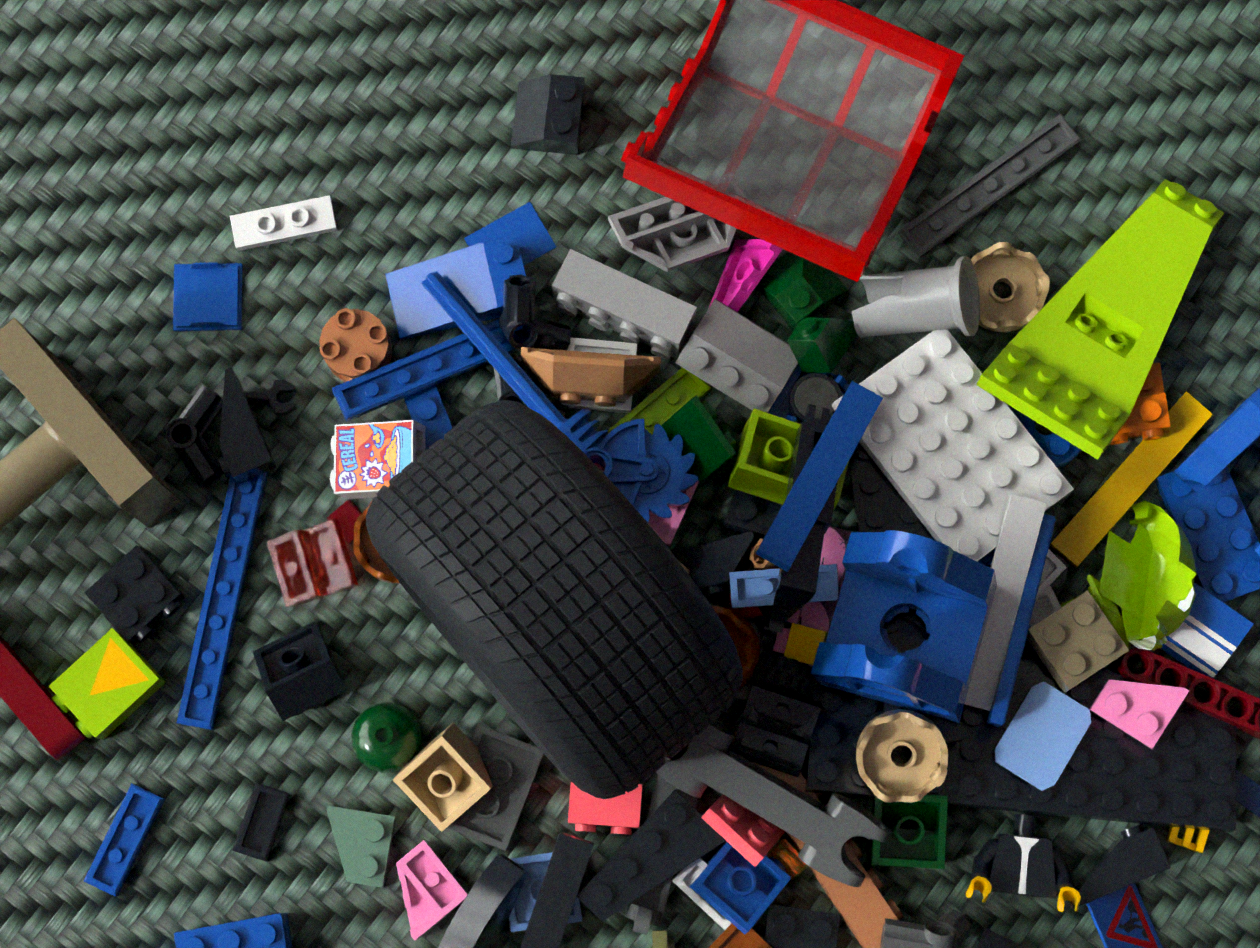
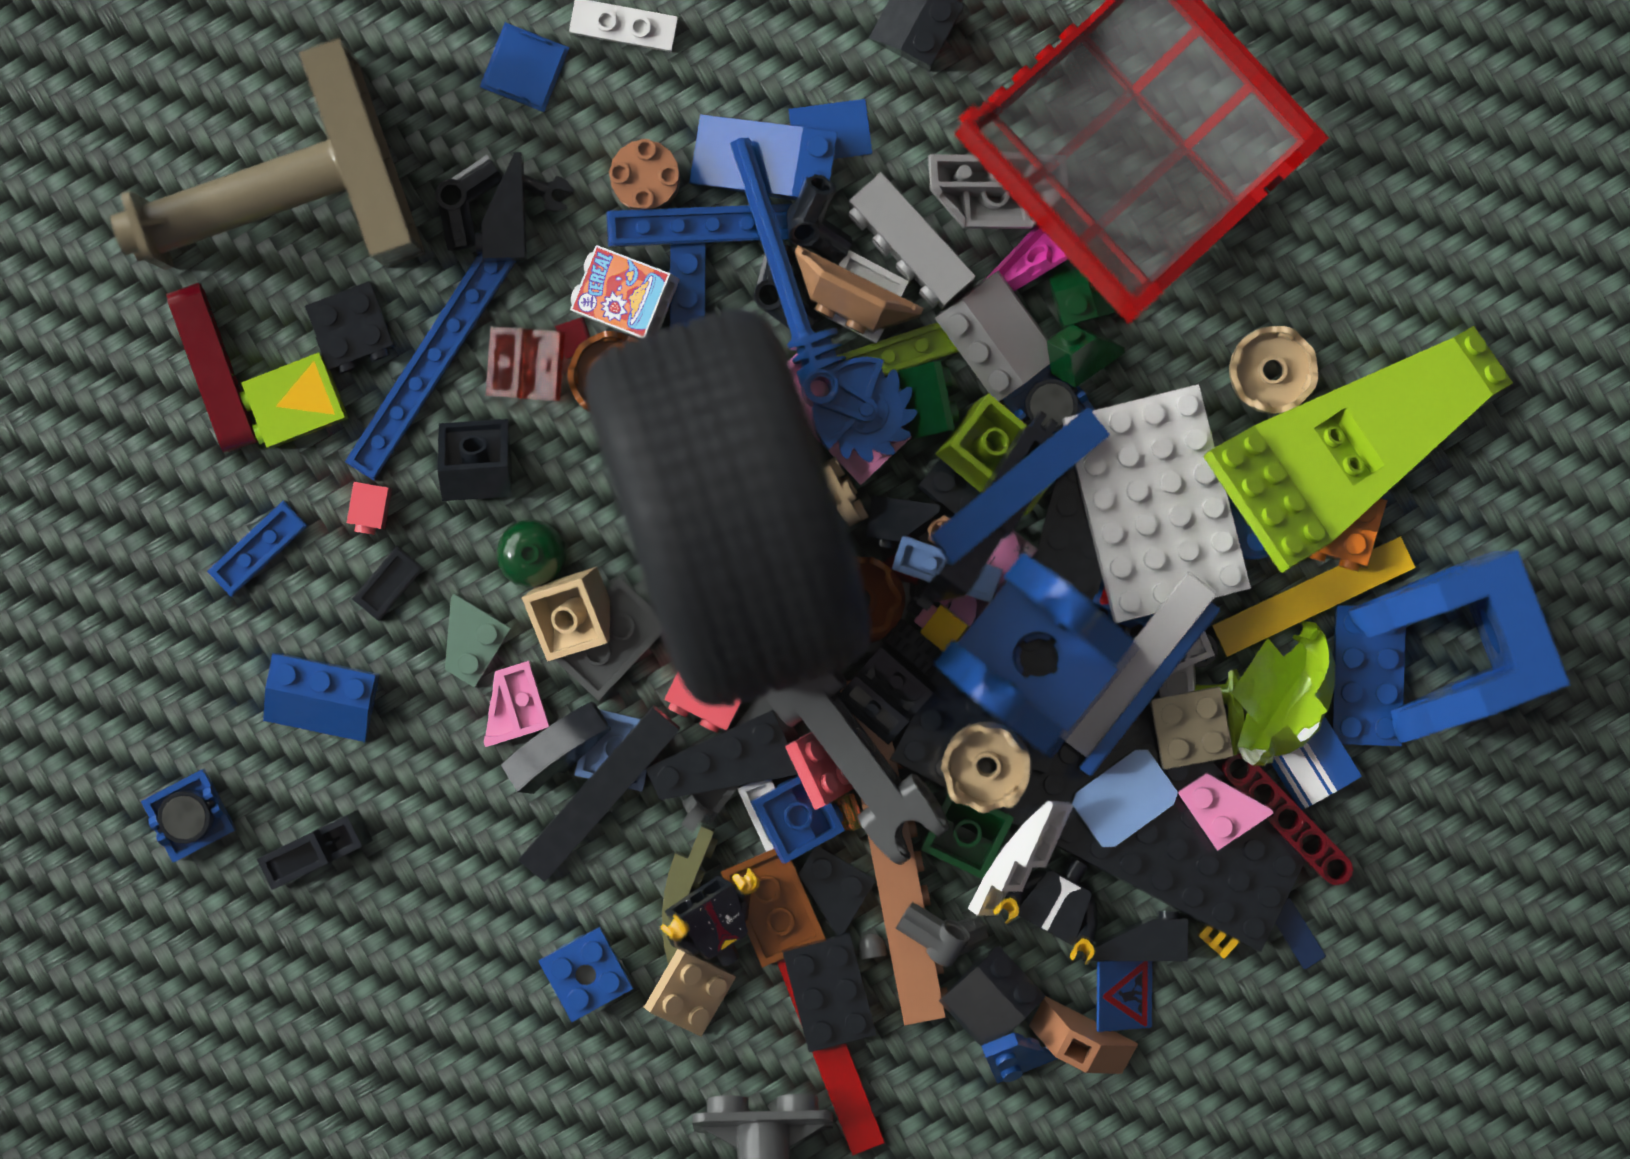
camera: 20 degrees right, 10 degrees up
light grey piece [852,256,980,338] -> none
dark grey tile [898,114,1081,260] -> none
none -> coral brick [347,482,392,535]
none -> white slope [968,801,1073,916]

